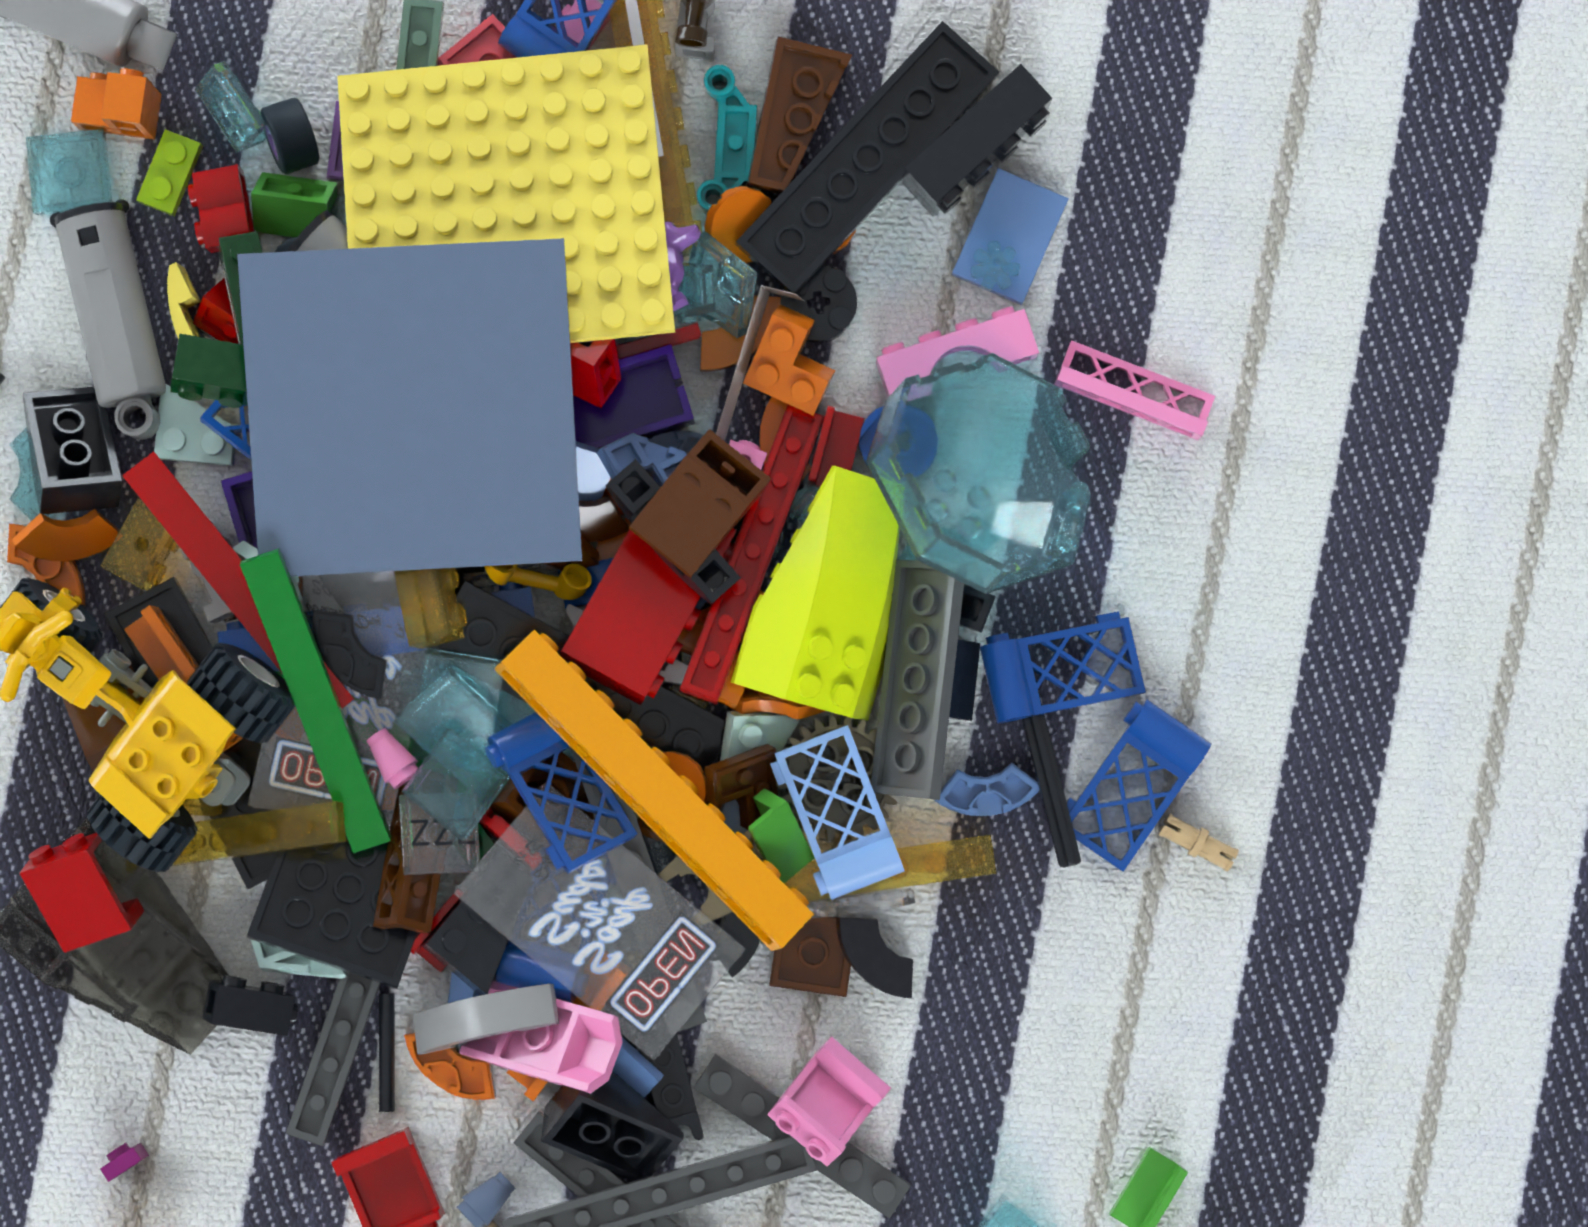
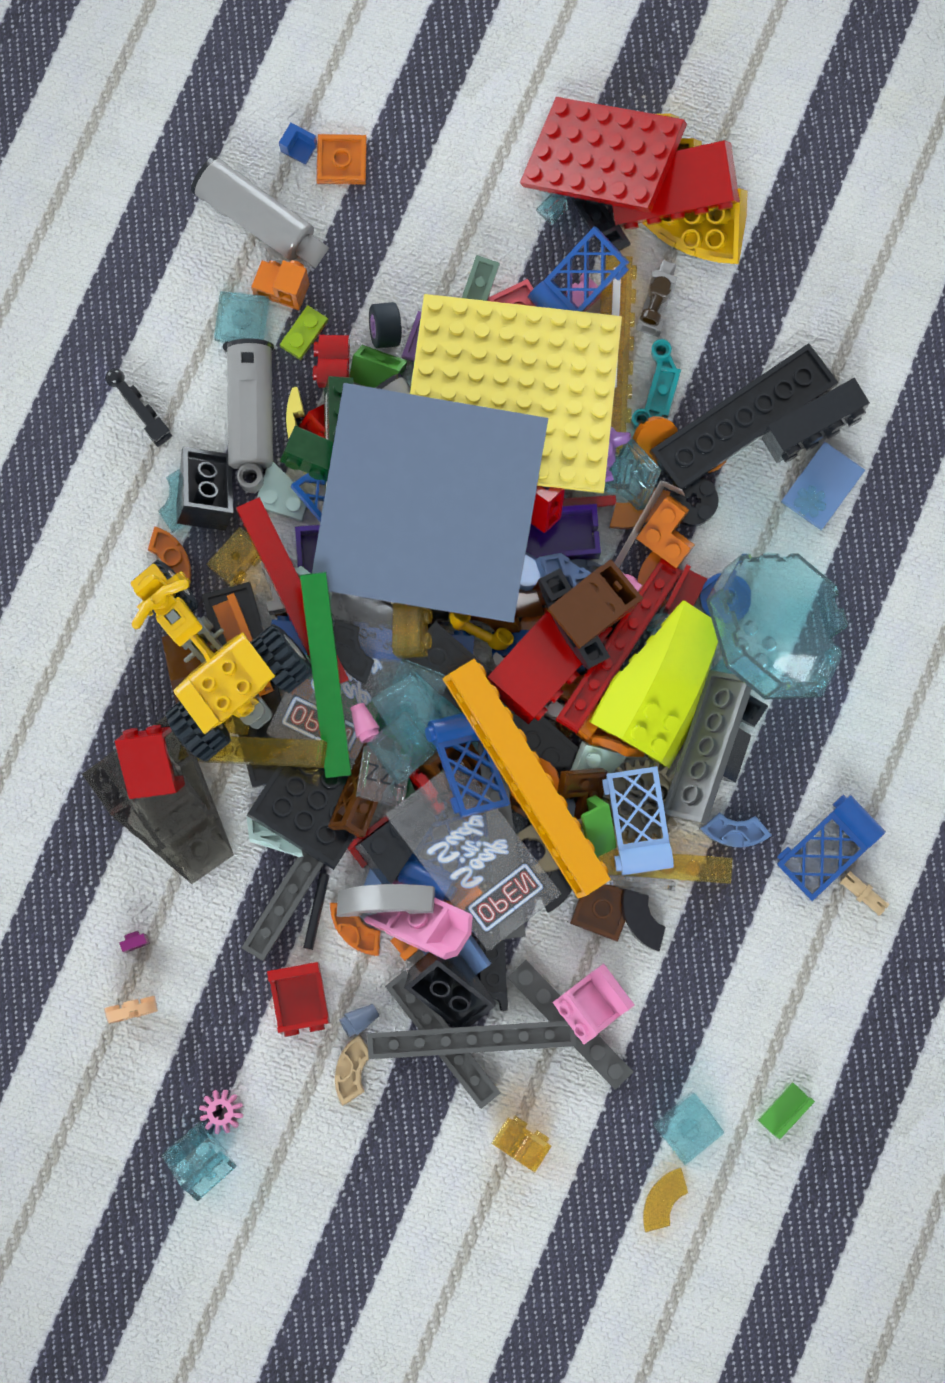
camera: 15 degrees right, 5 degrees down
orange tile [11,509,124,561] -> none
clear light blue bracket [195,61,267,153] -> none
black brick [202,975,298,1036] -> none
reddish brown wing [746,36,852,194] -> none
bright pink arch [876,306,1039,405] -> none
blue piece [980,611,1146,724] -> none
black axle [1022,691,1081,868] -> none
bright pink fence [1054,340,1215,440] -> none

